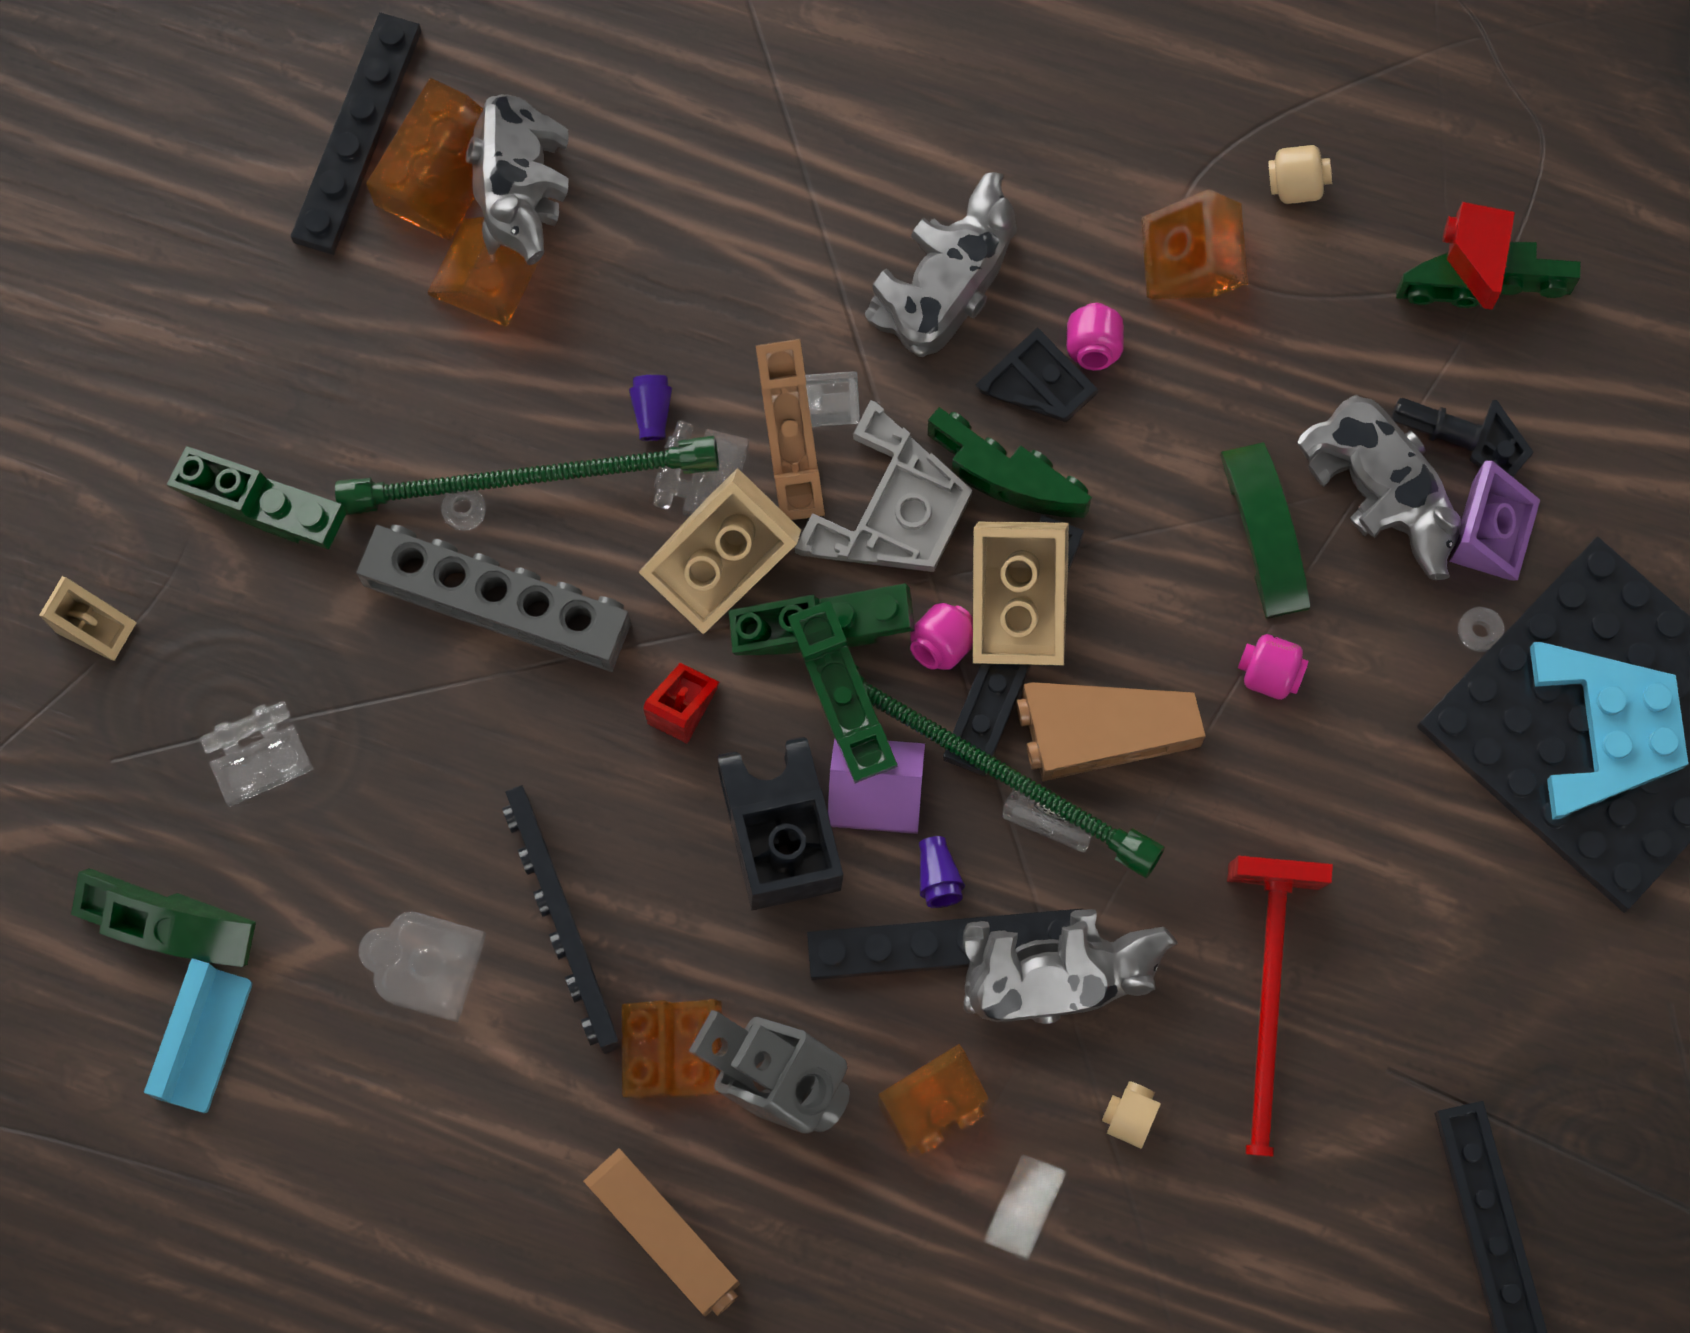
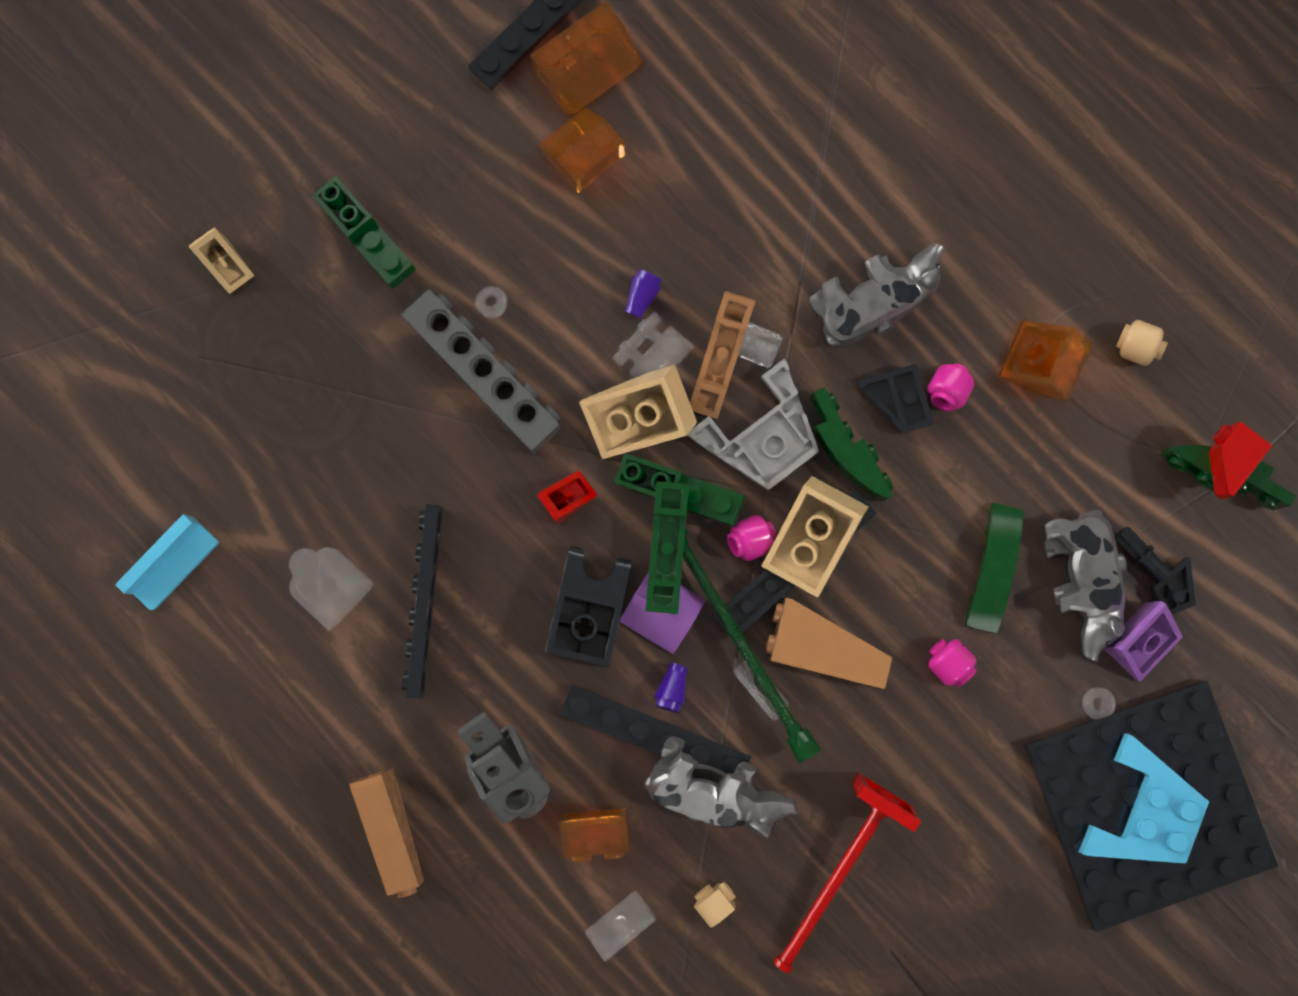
camera: 25 degrees right, 10 degrees up
dark green slope [71,868,256,967] -> none
clear plate [200,701,314,807] -> none
dark green hose [335,436,719,515] -> none
flat silver animal [466,94,569,265] -> none
clear orange slope [622,999,722,1098] -> none

